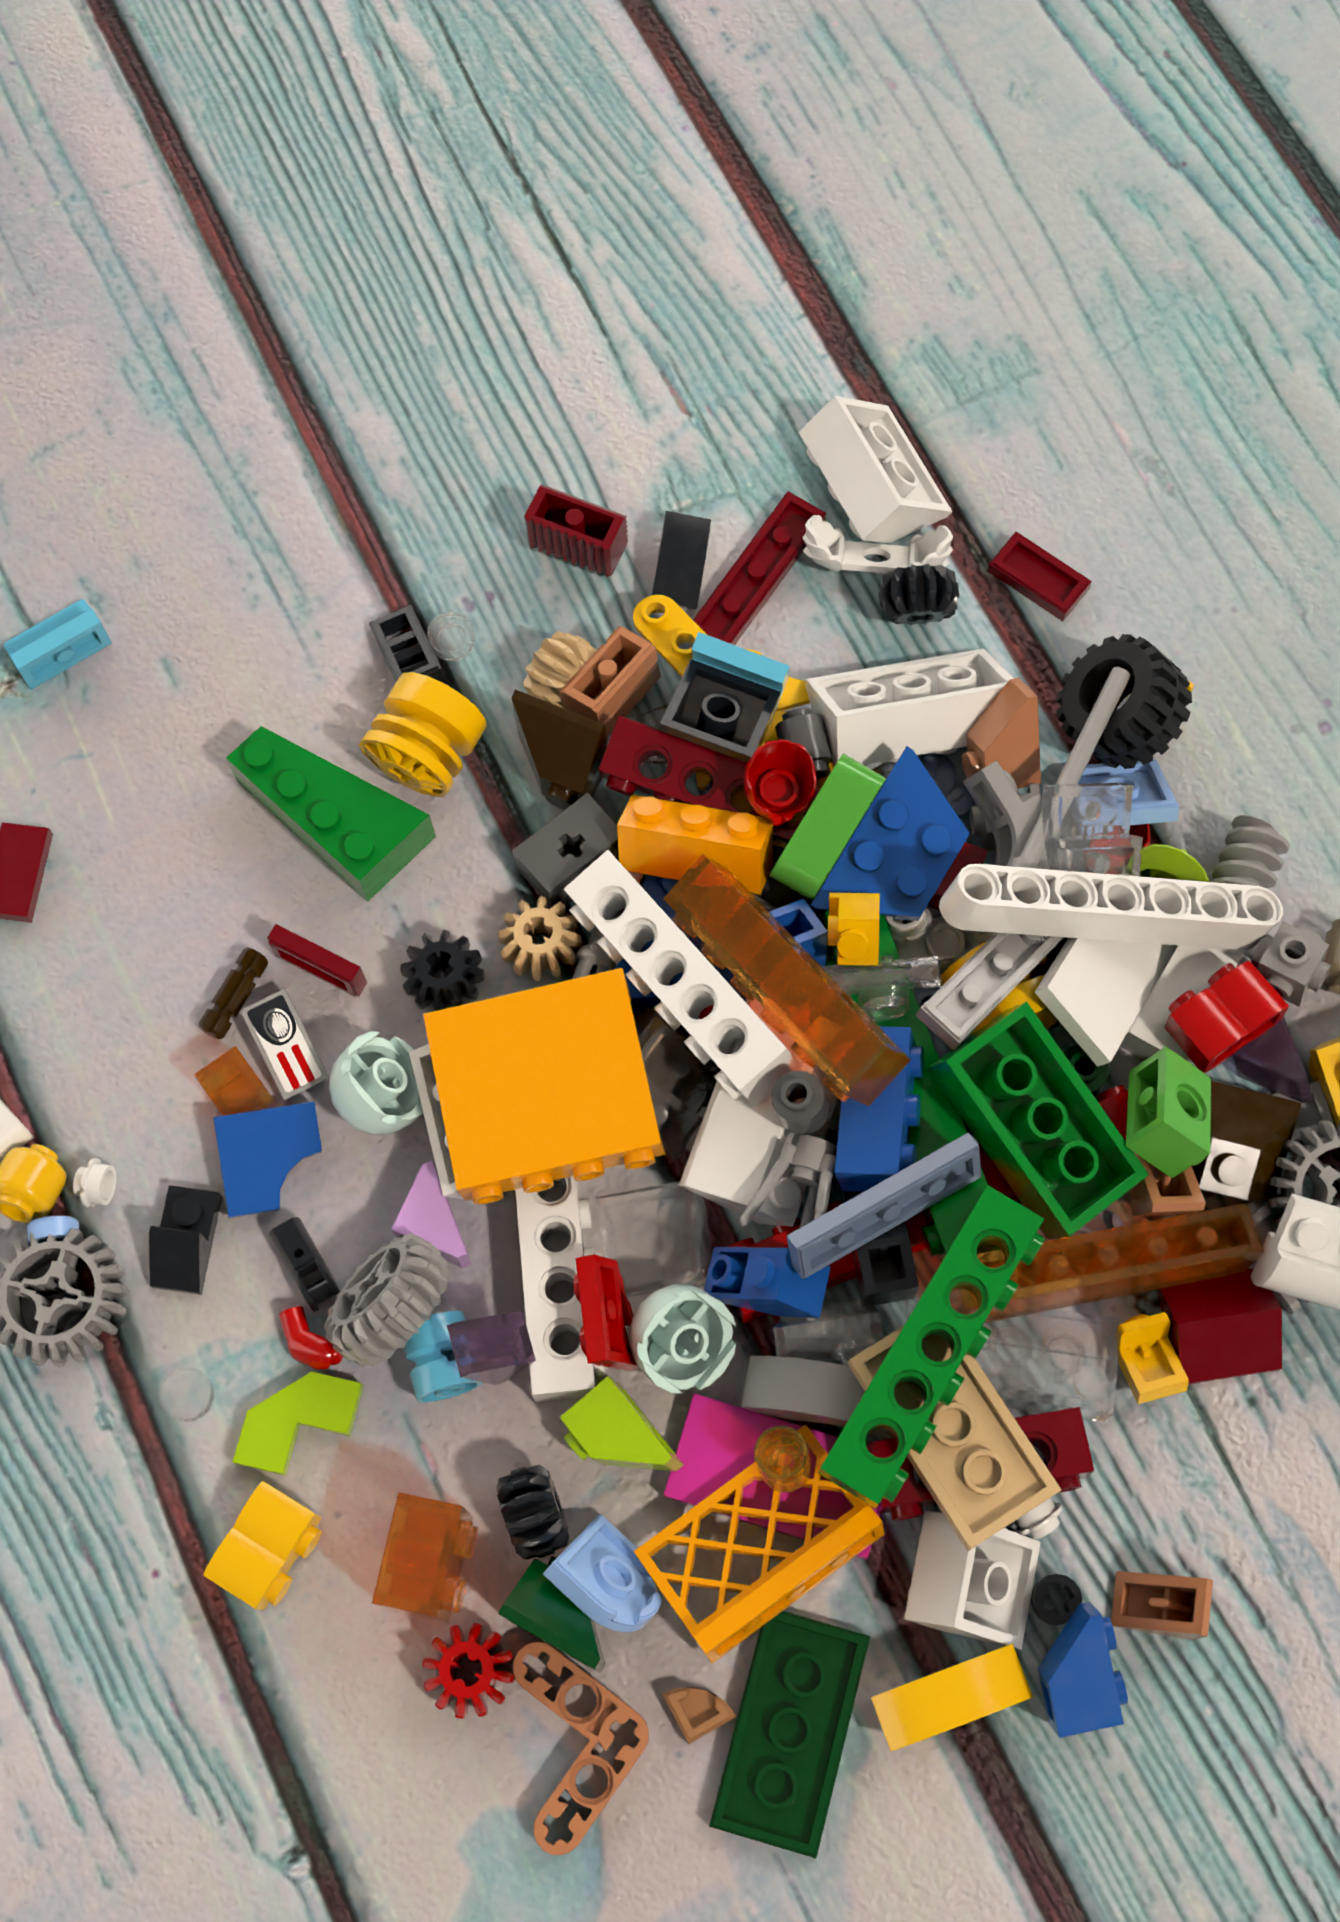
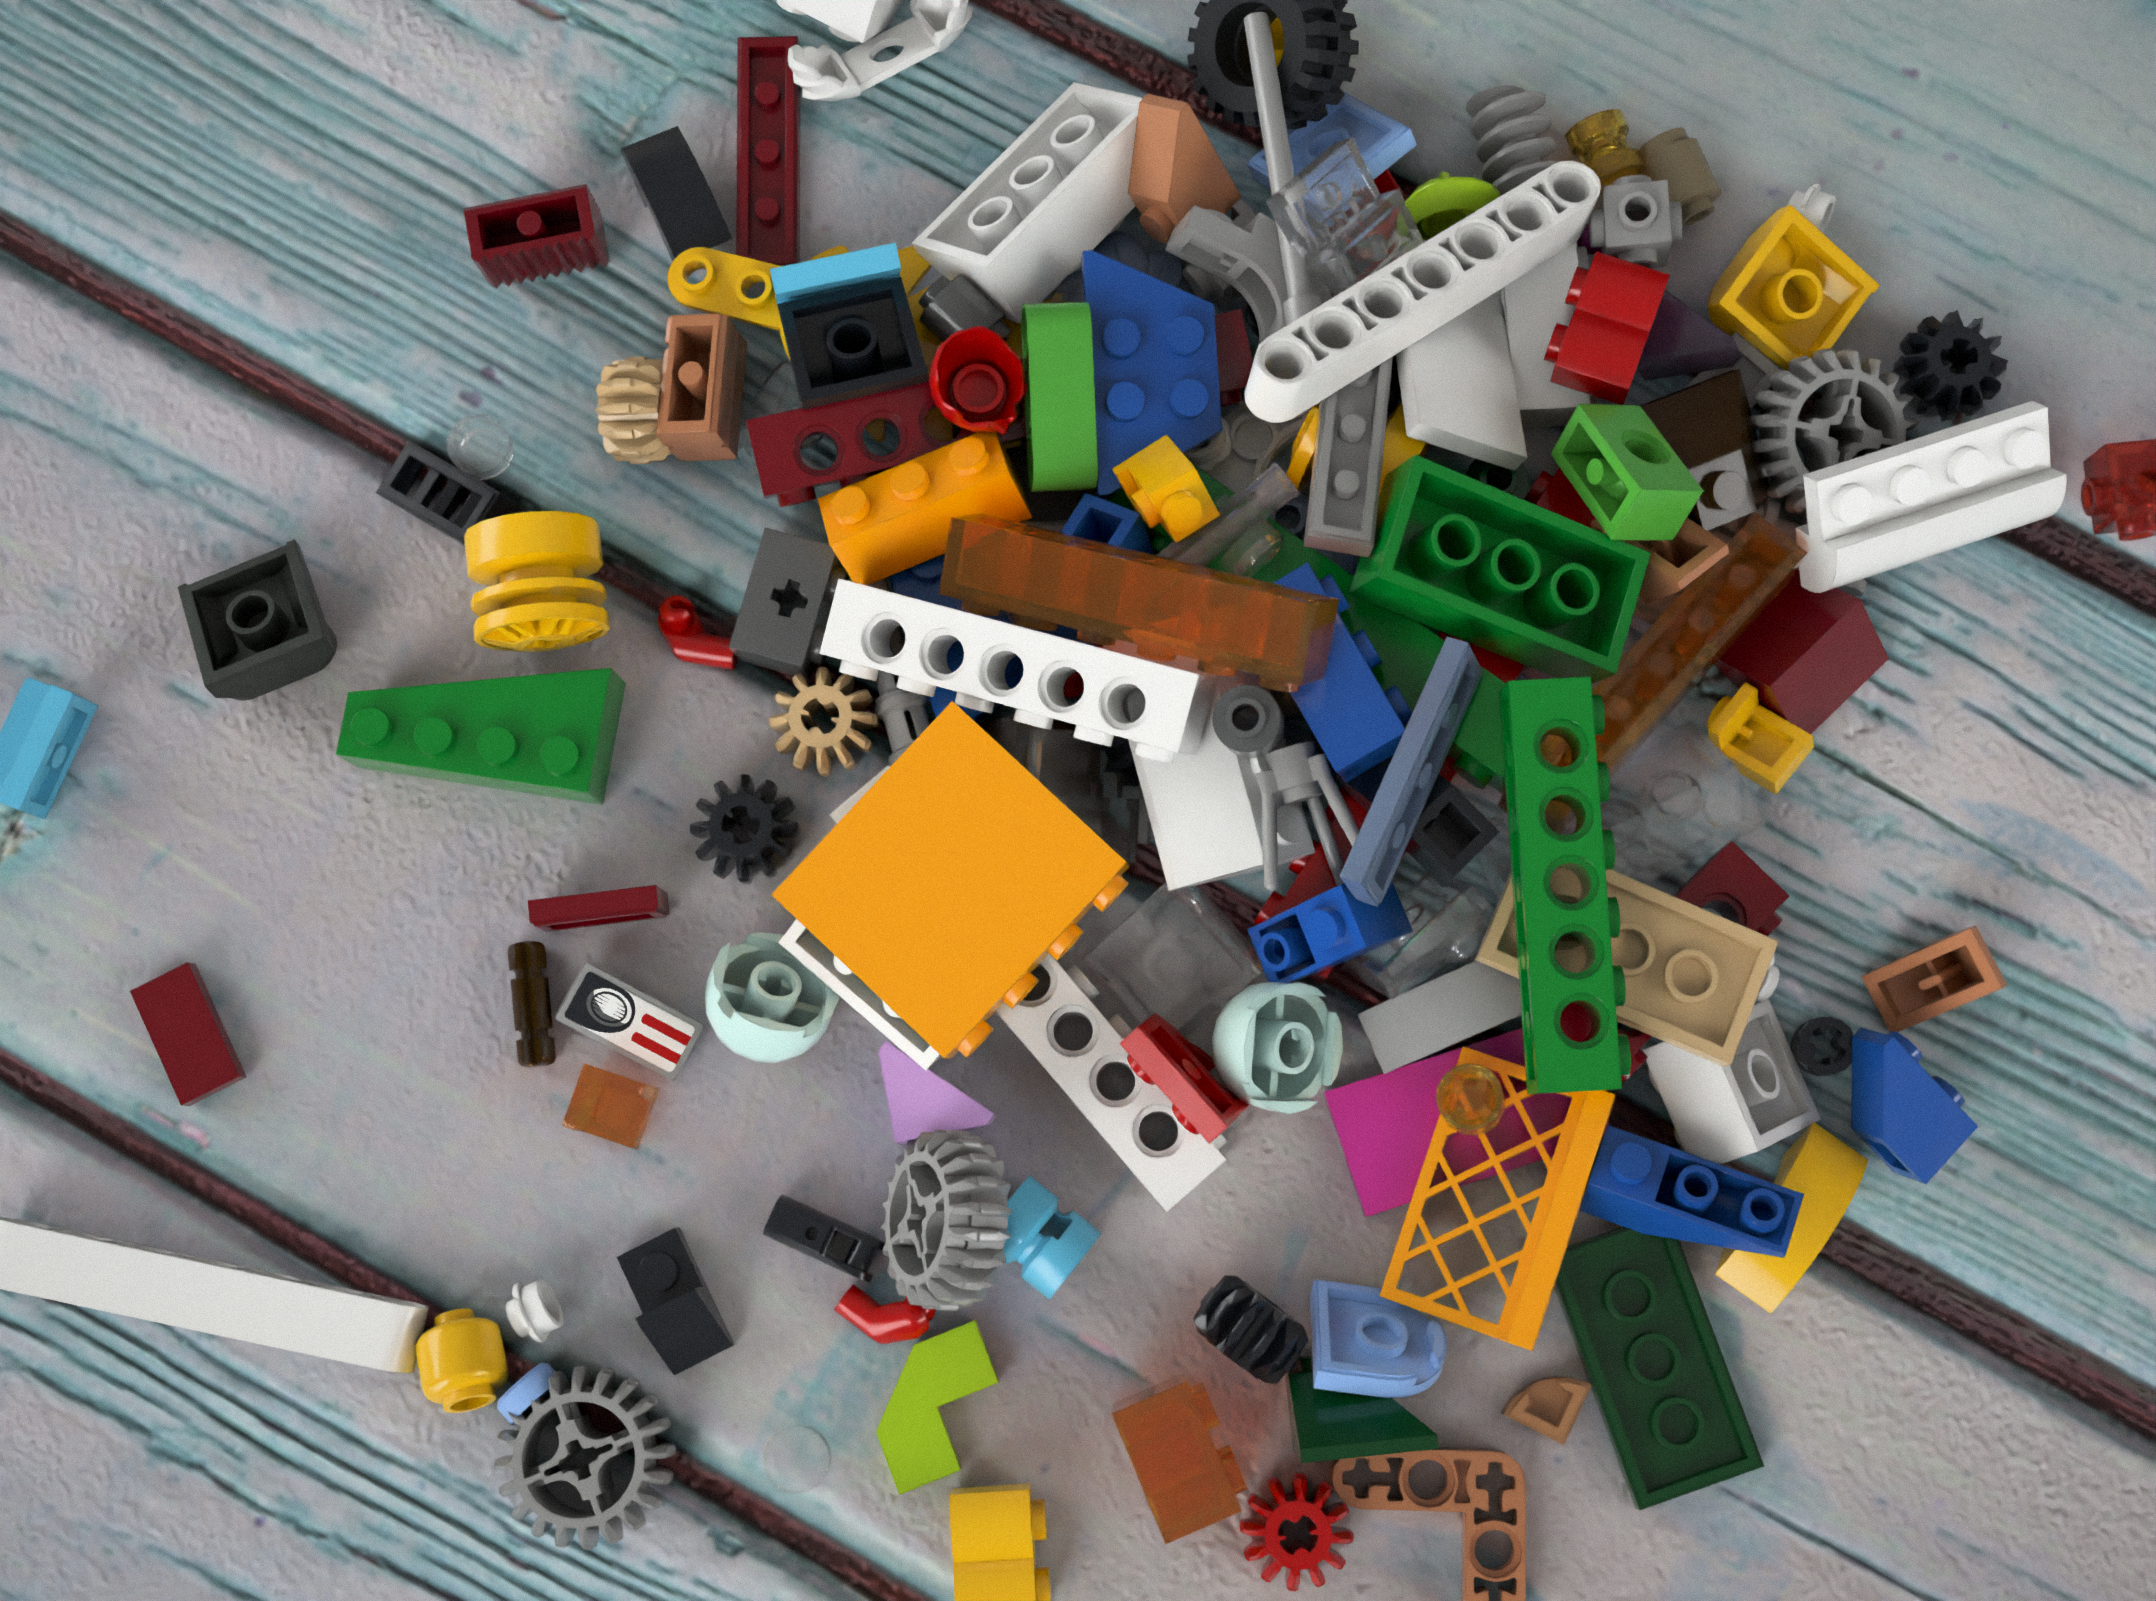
camera: 30 degrees left, 10 degrees up
blue tile [213,1101,322,1219] -> none
clear purple slope [447,1311,536,1385] -> none
dark brown slope [511,689,607,810] -> none
lime slope [560,1376,684,1471] -> none
black gear [879,564,959,625] -> none
none -> pearl dark grey slope [177,539,337,701]
none -> red arm [657,595,738,670]
none -> clear yellow wheel [1565,109,1645,195]
none -> blue slope [1579,1125,1804,1258]

